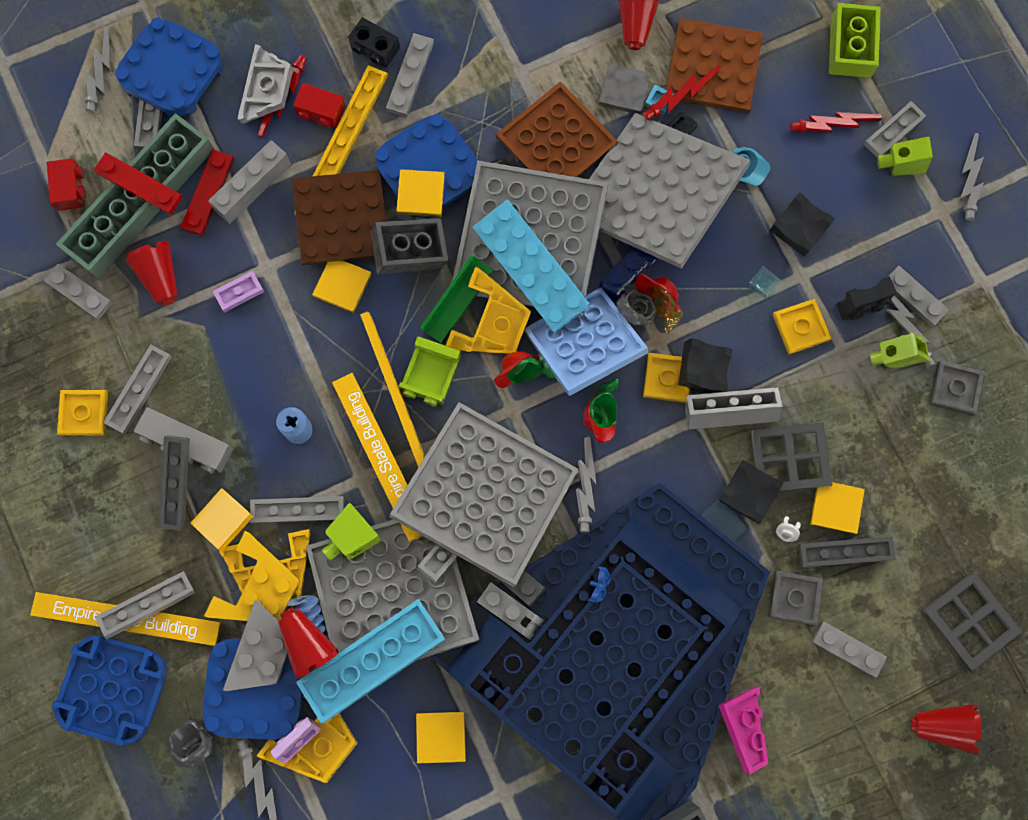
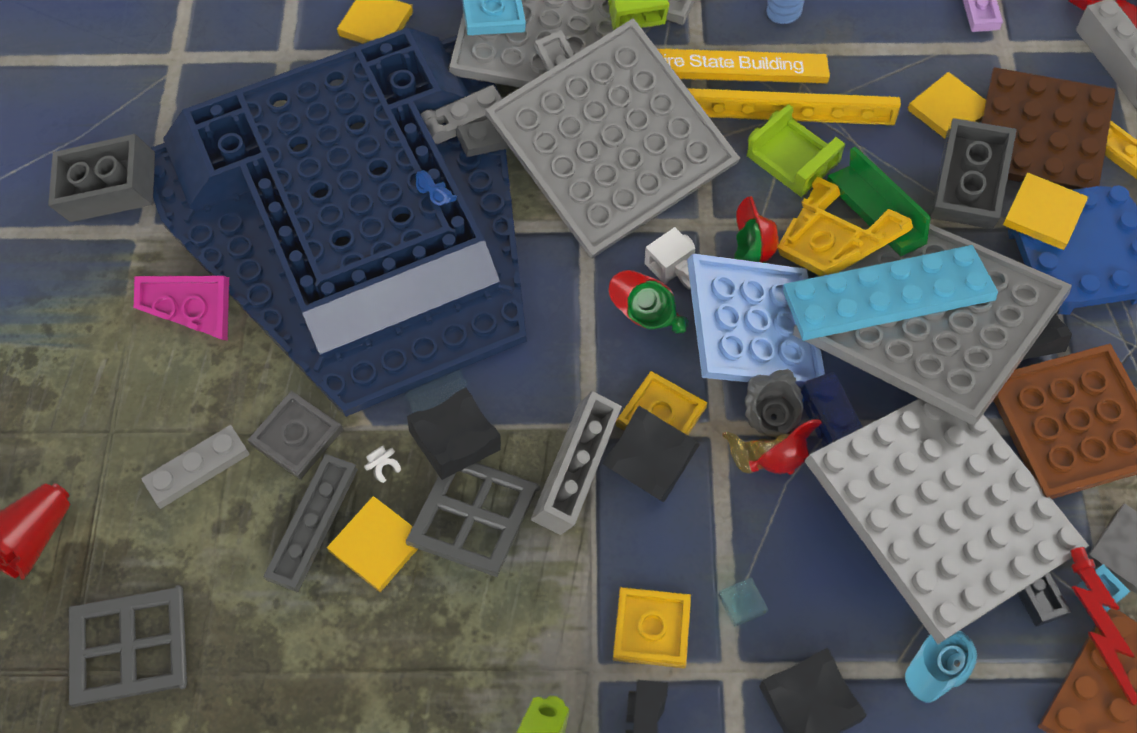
camera: 120 degrees right, 15 degrees down
light grey piece [576,436,596,534] -> none
none -> white brick [645,227,695,290]

